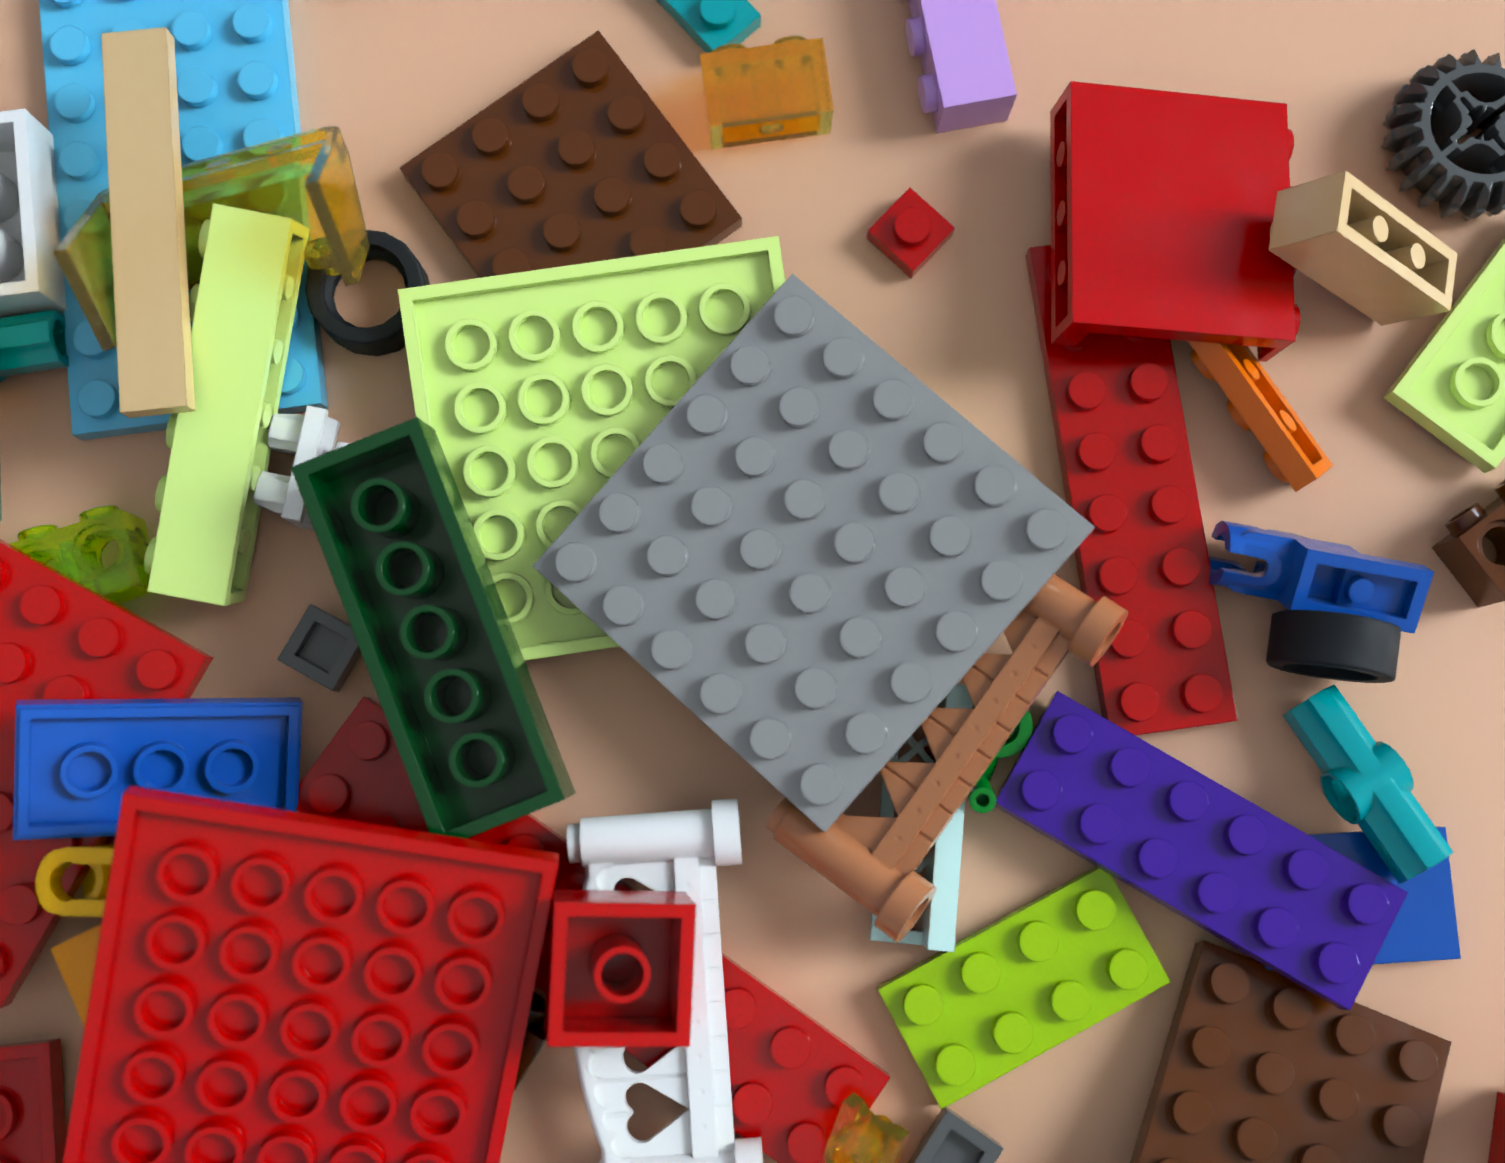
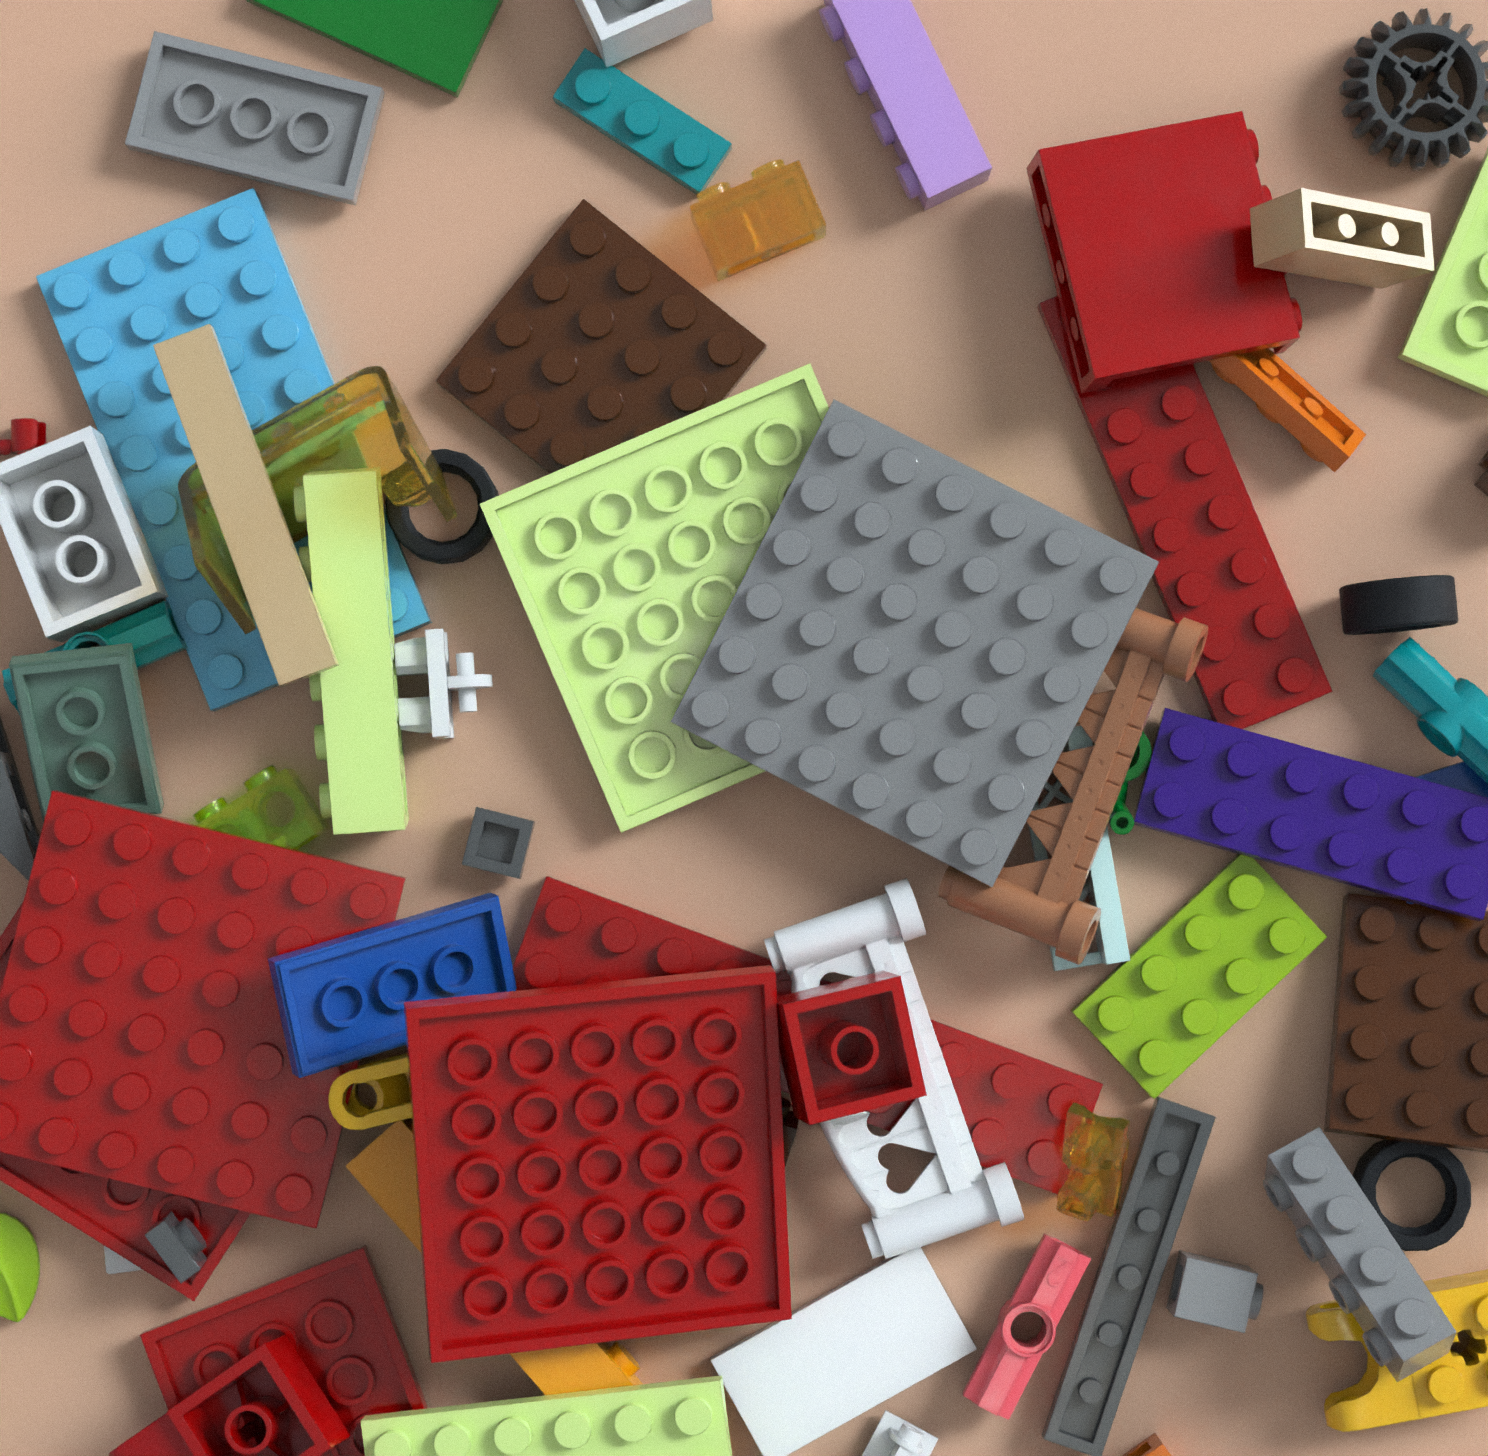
camera: 10 degrees left, 5 degrees up
dark green brick [291,417,576,839] -> none
red plate [866,188,955,278] -> none
blue plate [1209,521,1434,634] -> none

